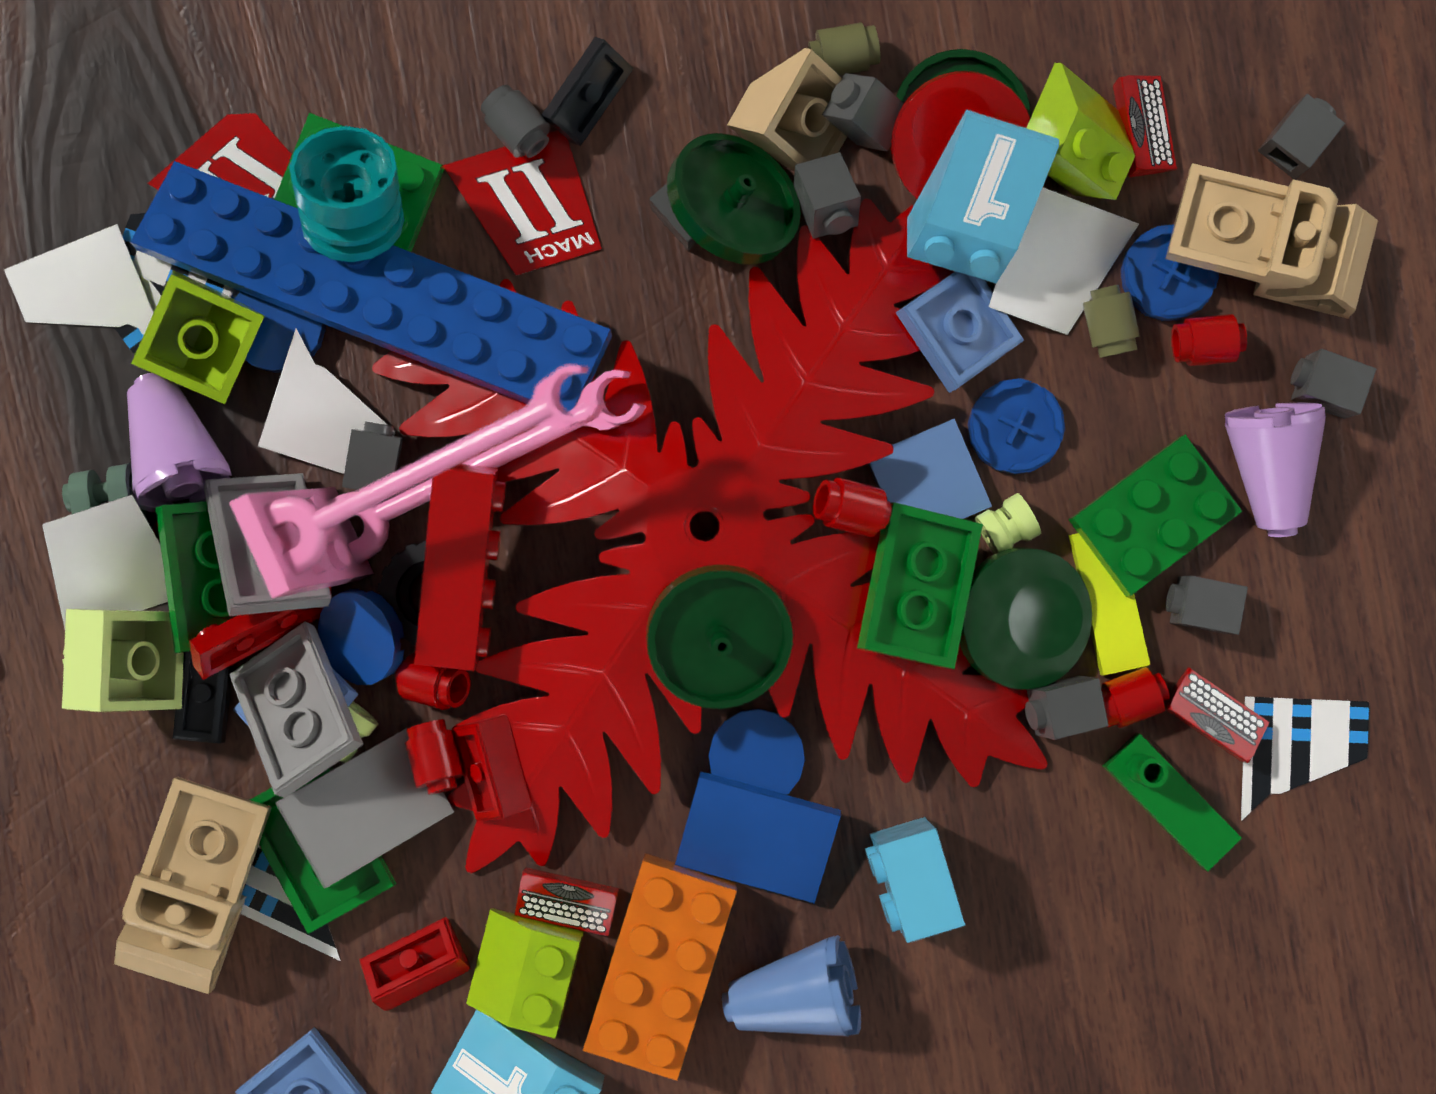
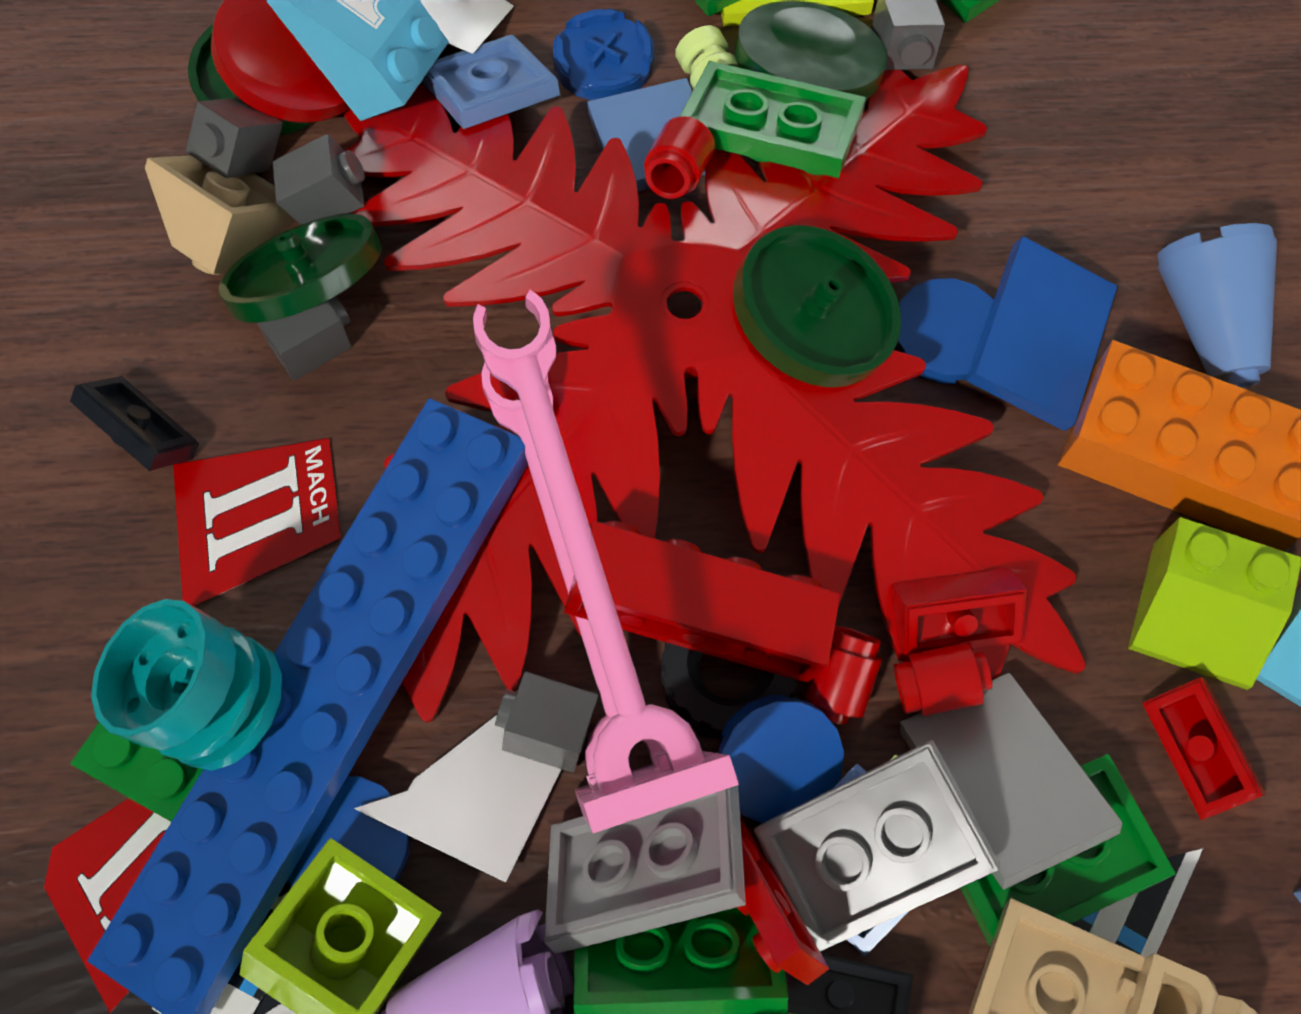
camera: 85 degrees left, 20 degrees down
dark grey brick [481,85,550,158] -> none
slope [515,867,619,936] -> none
olive brick [808,22,881,76] -> none
medium azure piece [865,817,965,943] -> none

